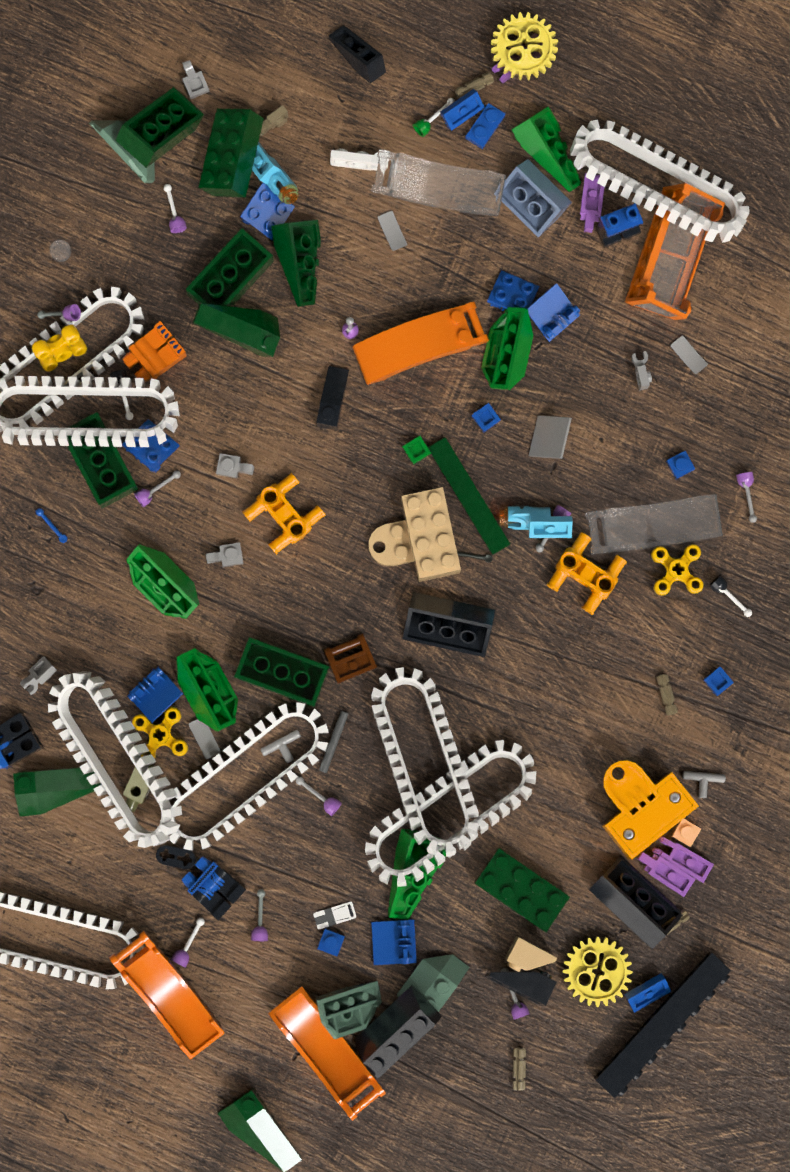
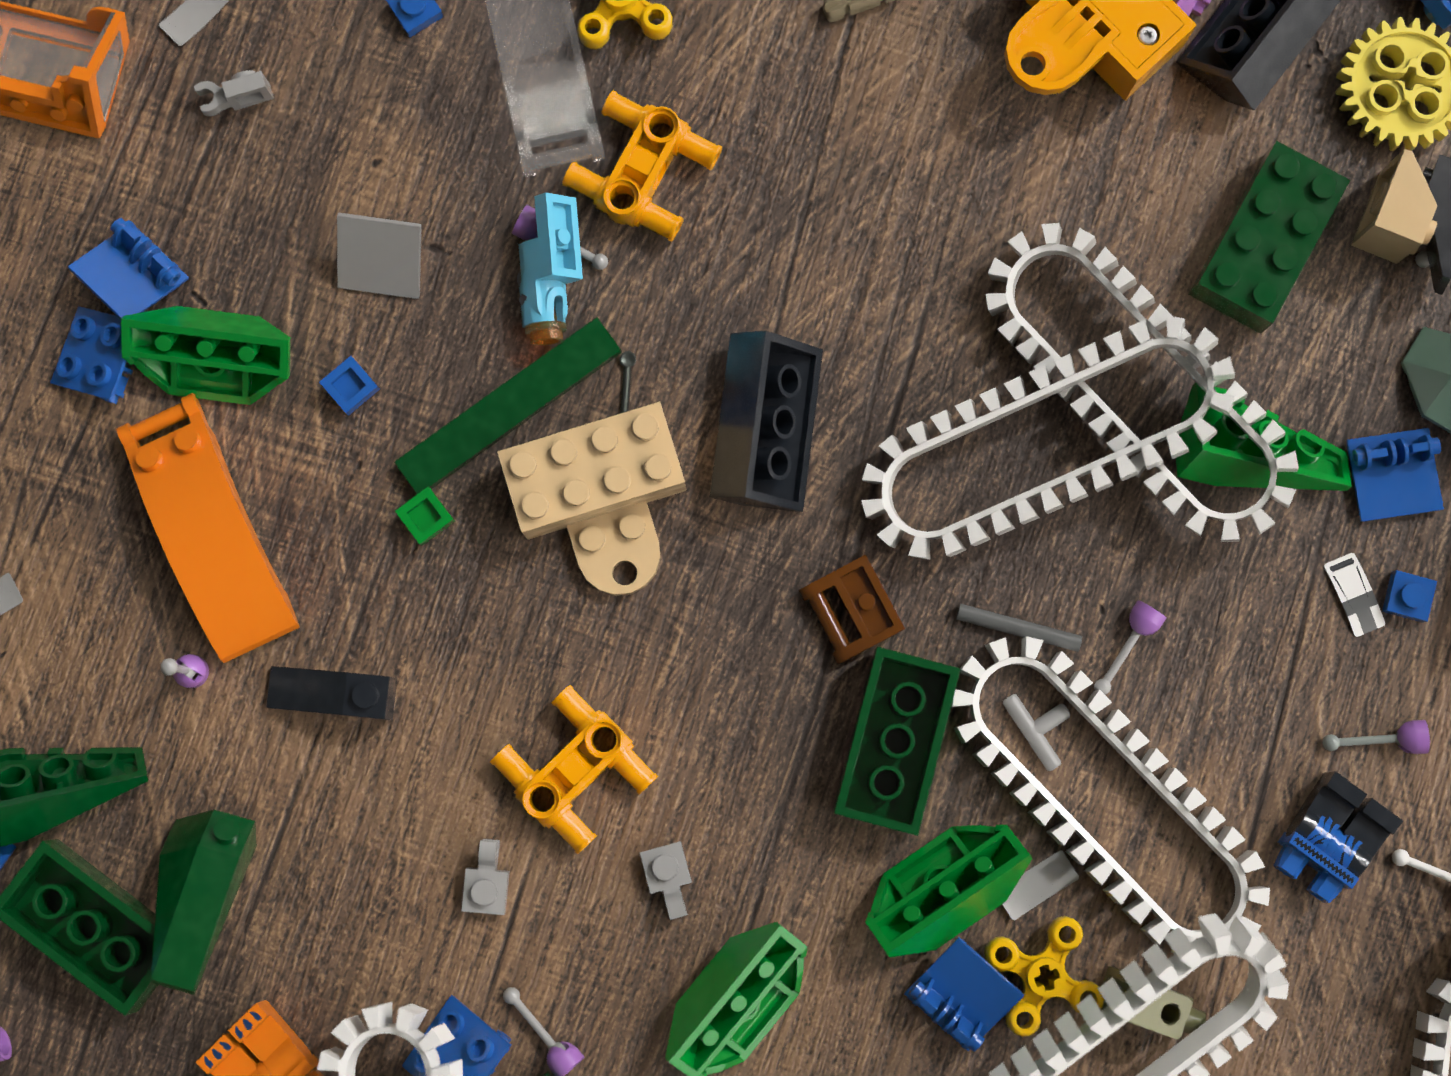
camera: 90 degrees left, 0 degrees up
black beam [156,846,196,869] -> none

